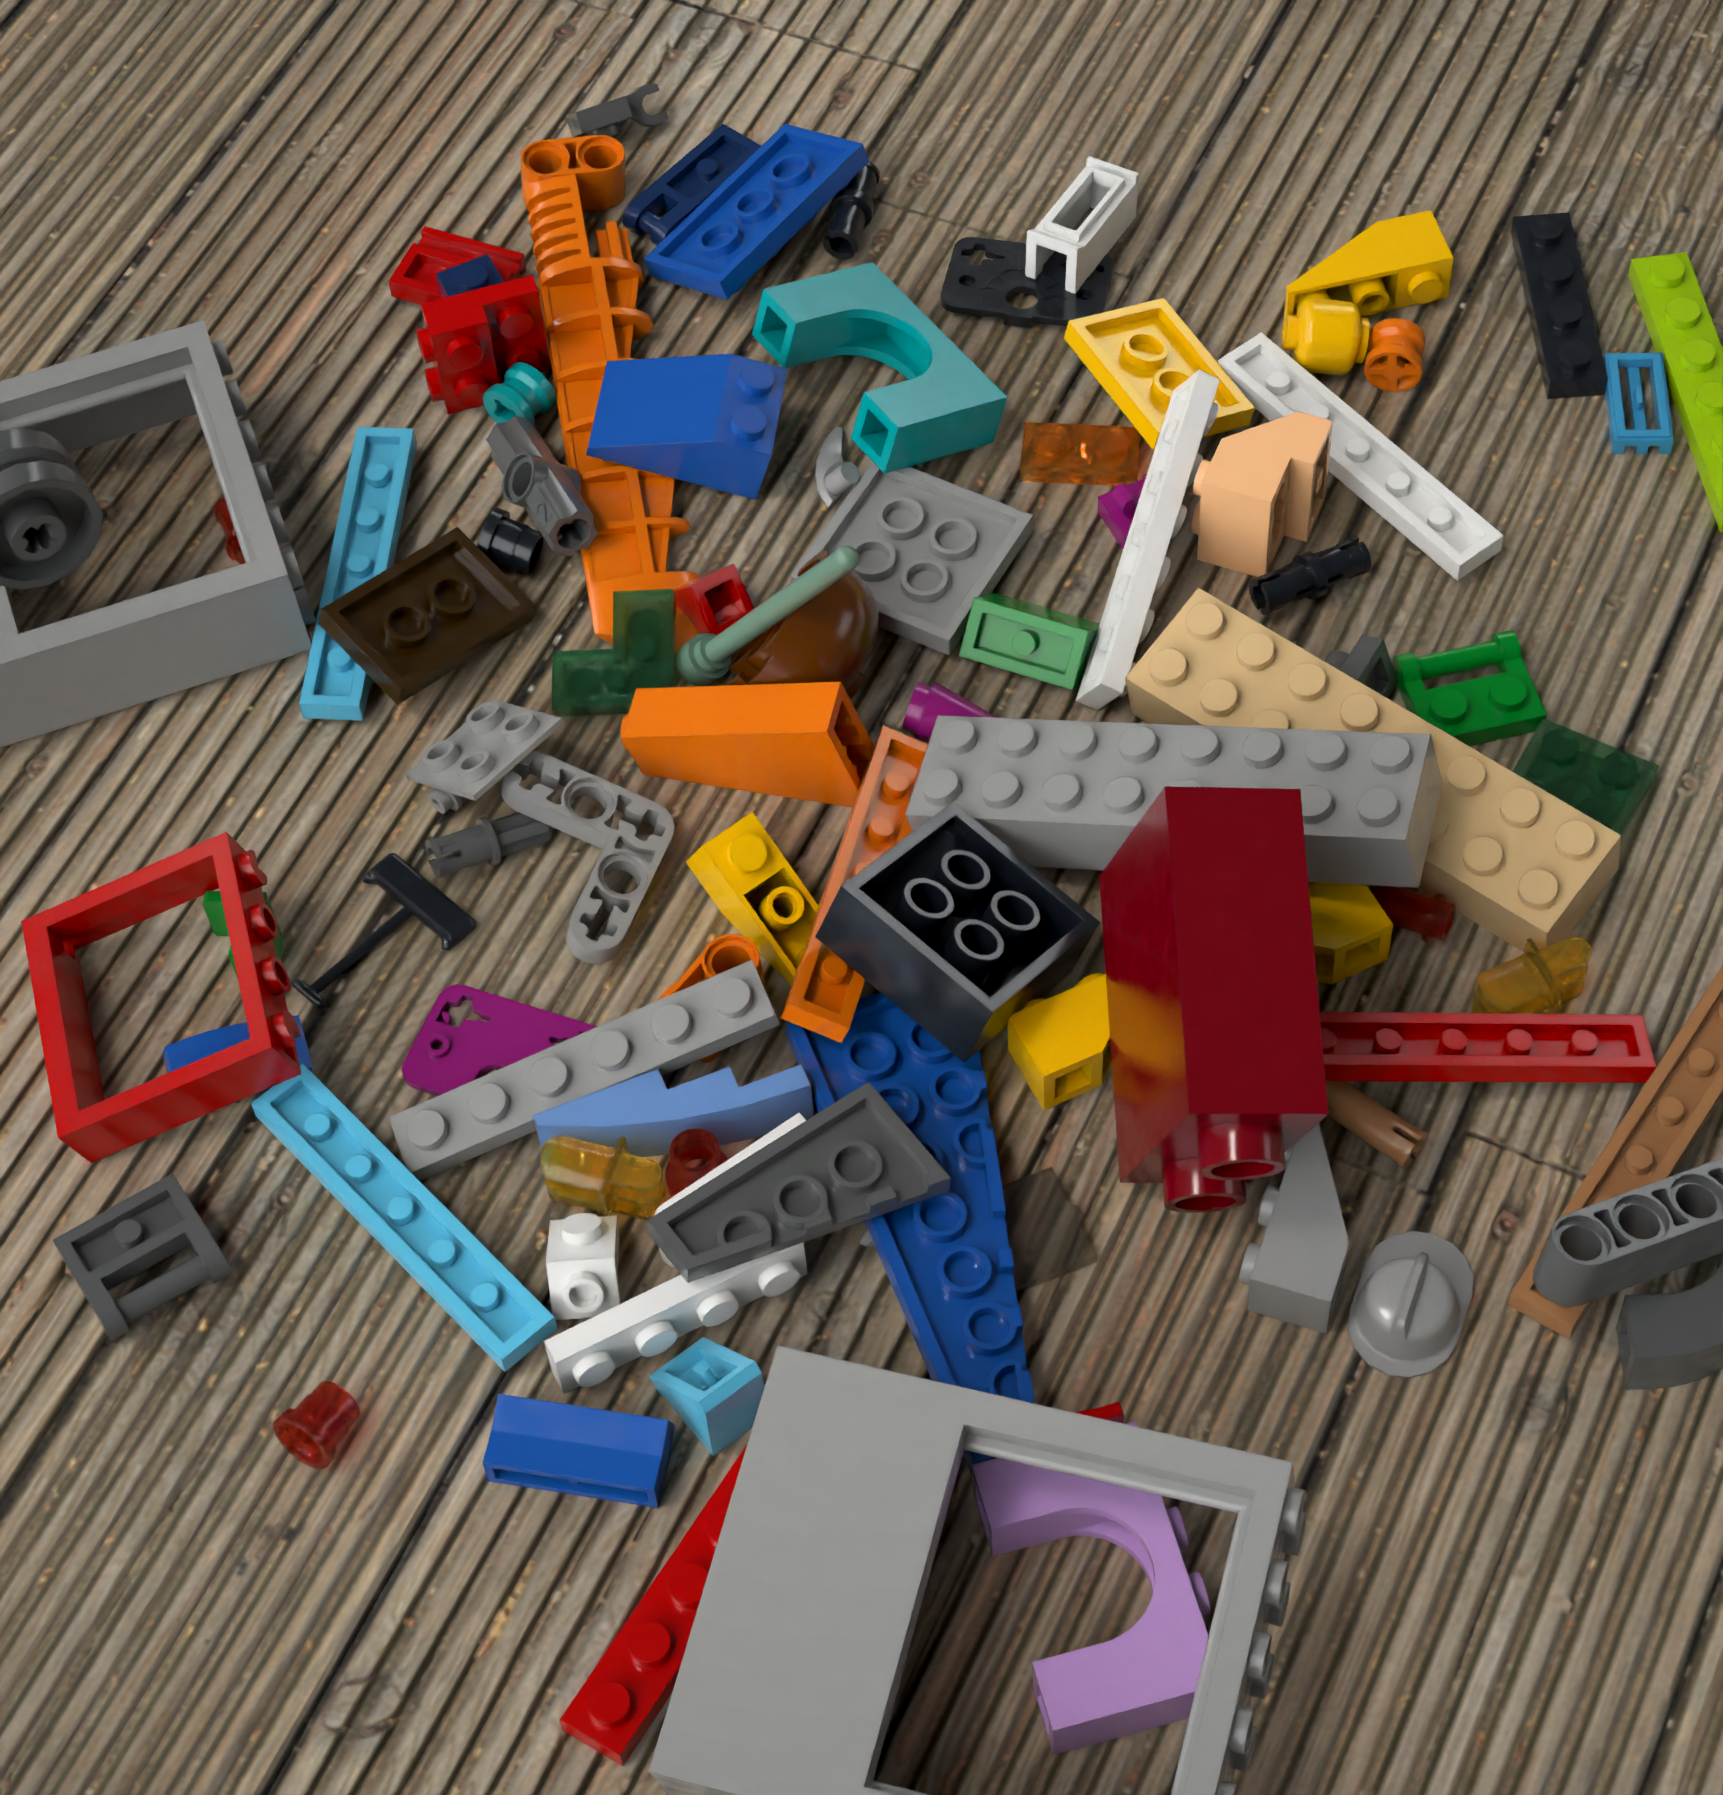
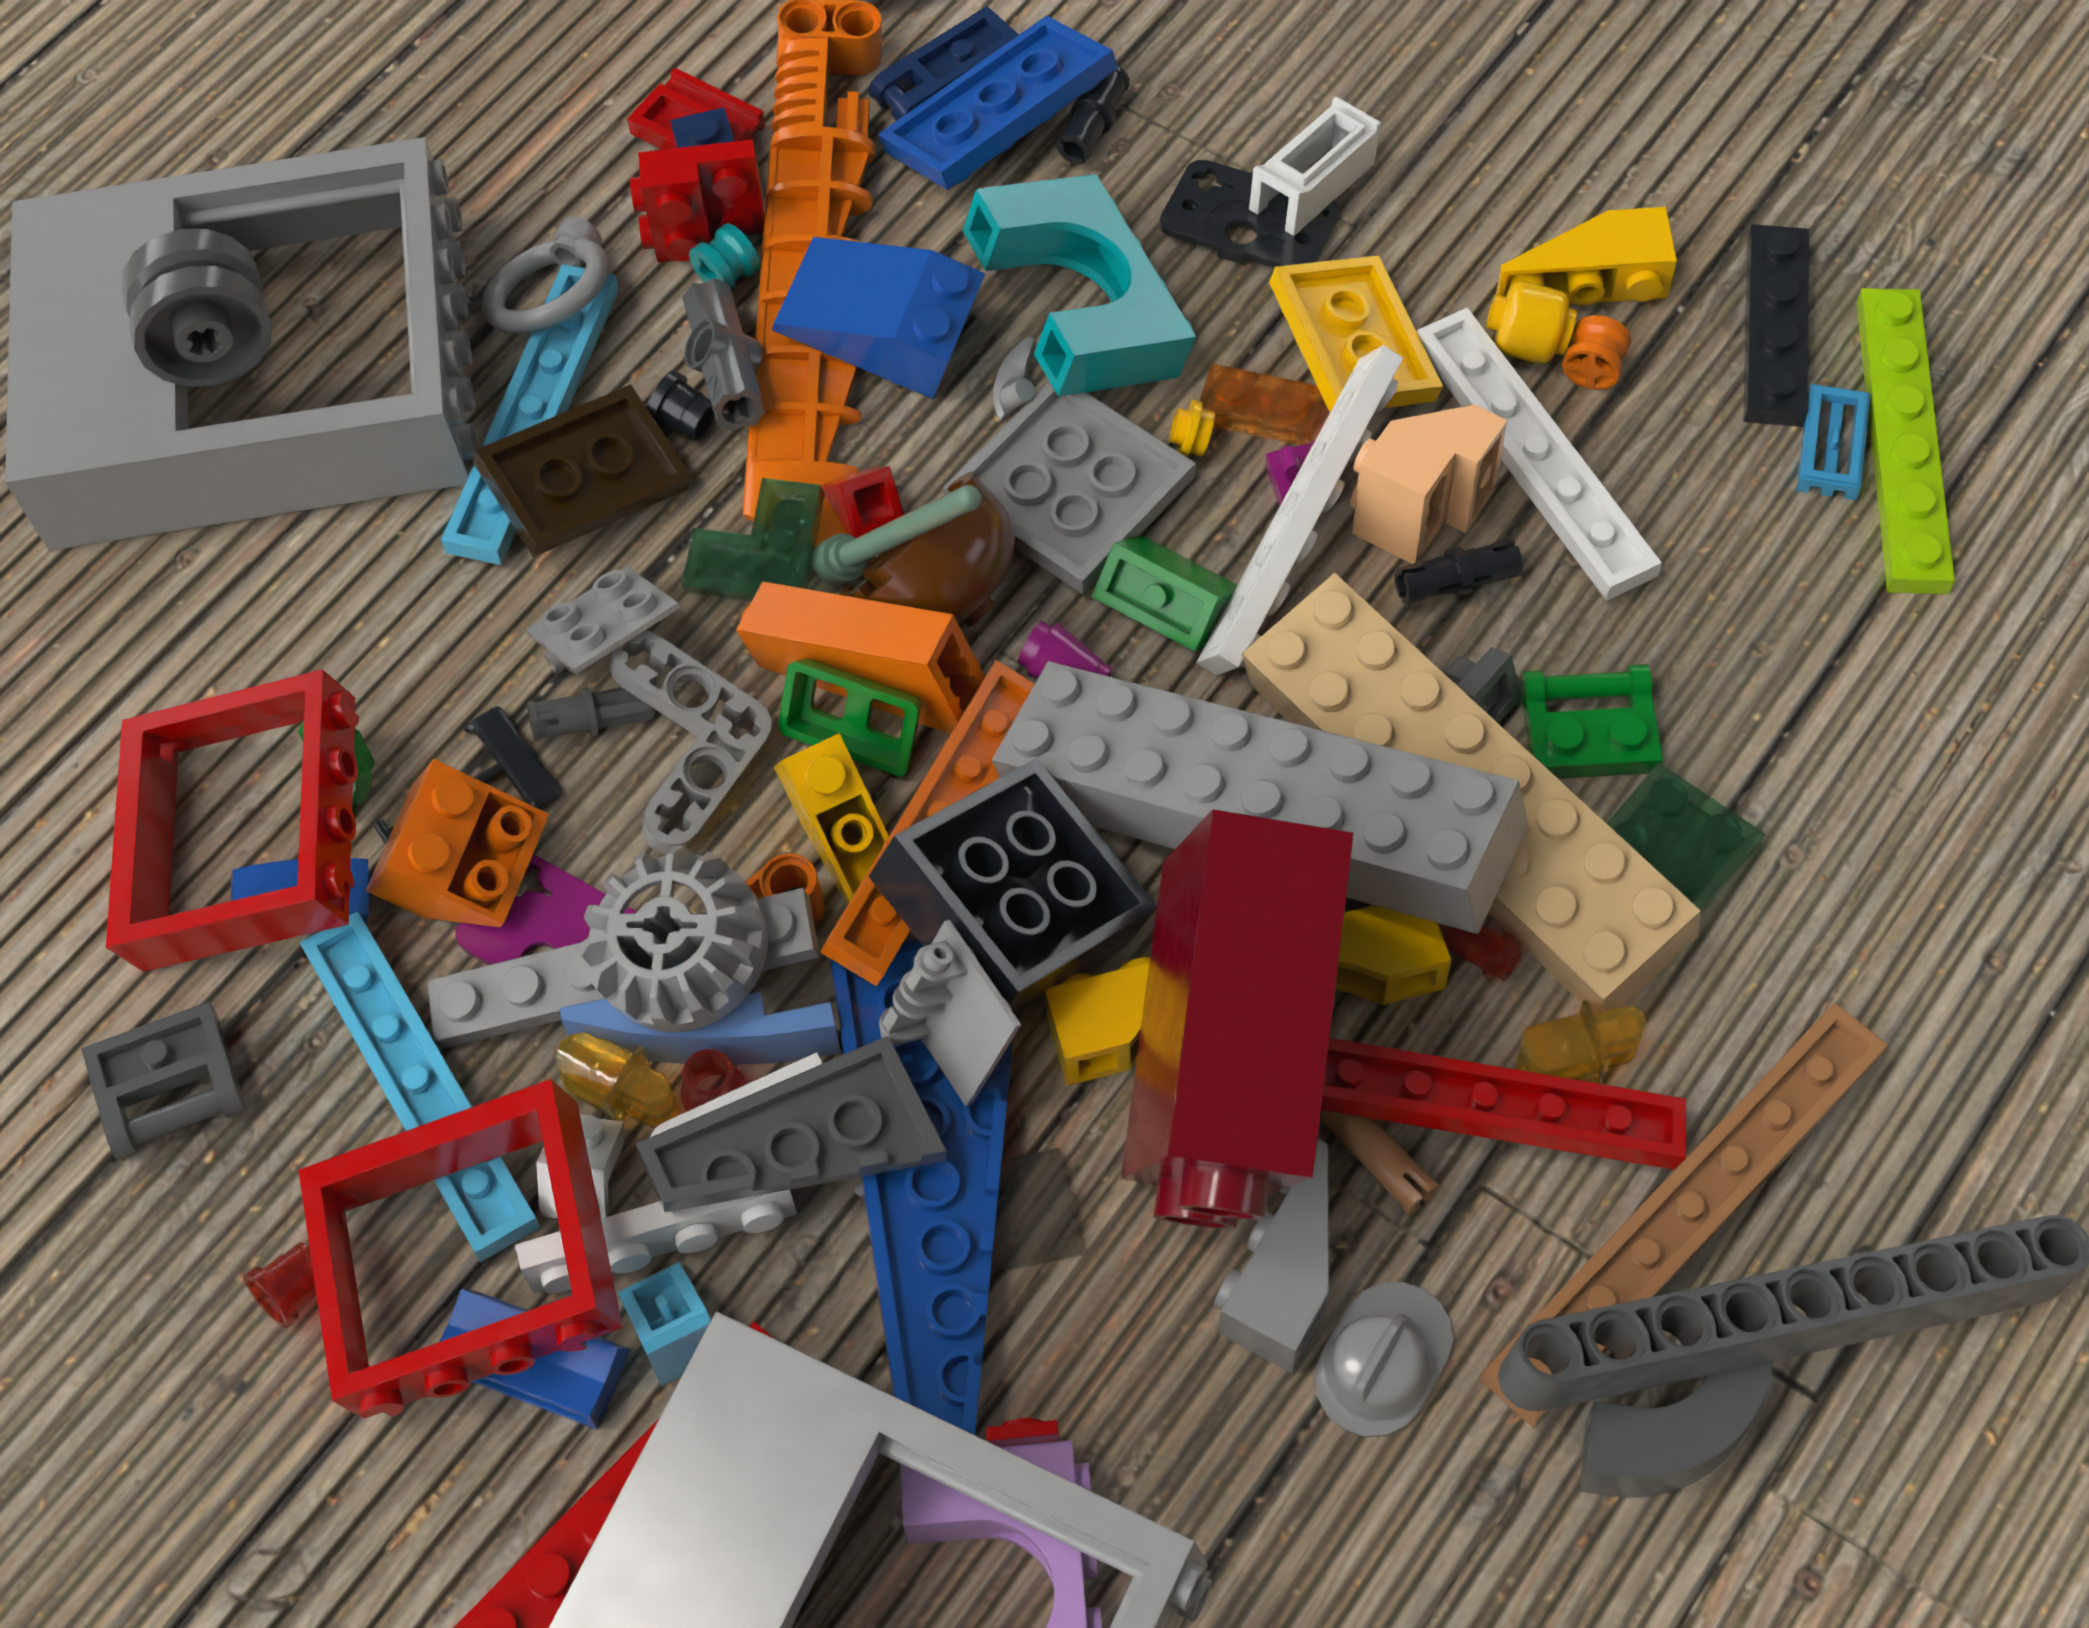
camera: 10 degrees right, 5 degrees up
none -> red window [298,1079,623,1419]
none -> orange slope [366,758,549,927]
none -> light grey piece [482,216,609,334]
none -> light grey gear [580,846,768,1032]
none -> green piece [778,659,922,776]
none -> light grey hinge [879,920,1021,1107]
none -> yellow plate [1168,399,1215,457]

